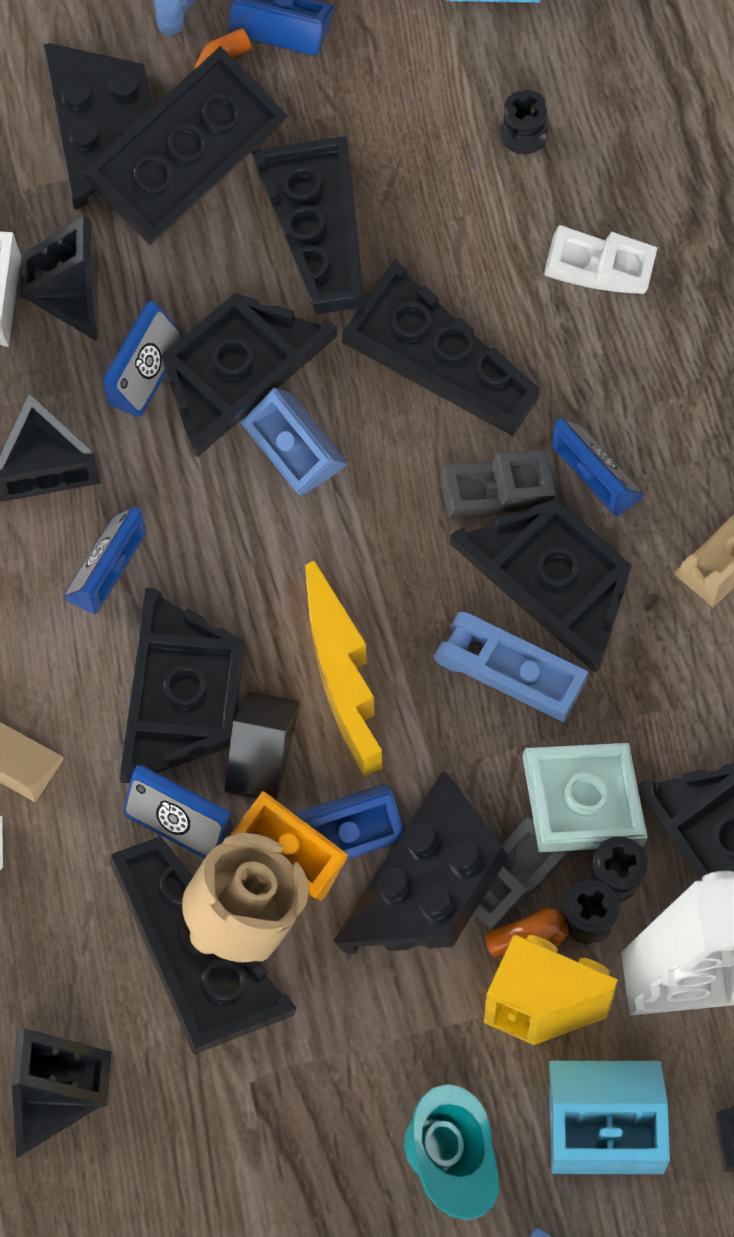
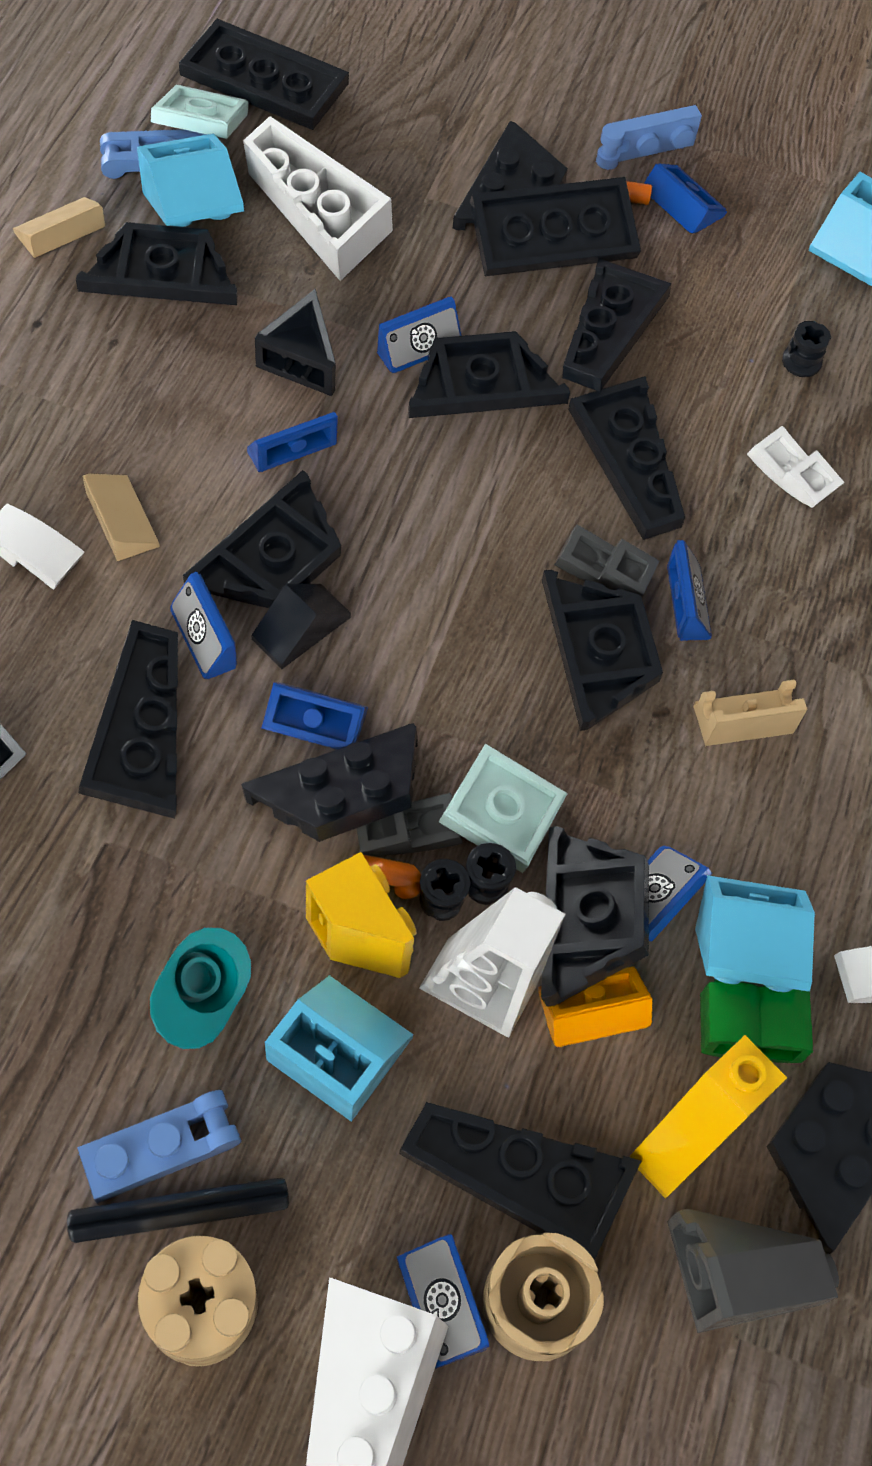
camera: 25 degrees right, 5 degrees down
black slope [20,216,98,341] -> none
tan brick [182,833,308,962] -> none
light orange slope [231,791,349,901] -> none
medium blue slope [240,388,348,496] -> none
yellow slope [305,561,383,778] -> none
medium blue plate [433,612,589,723] -> none

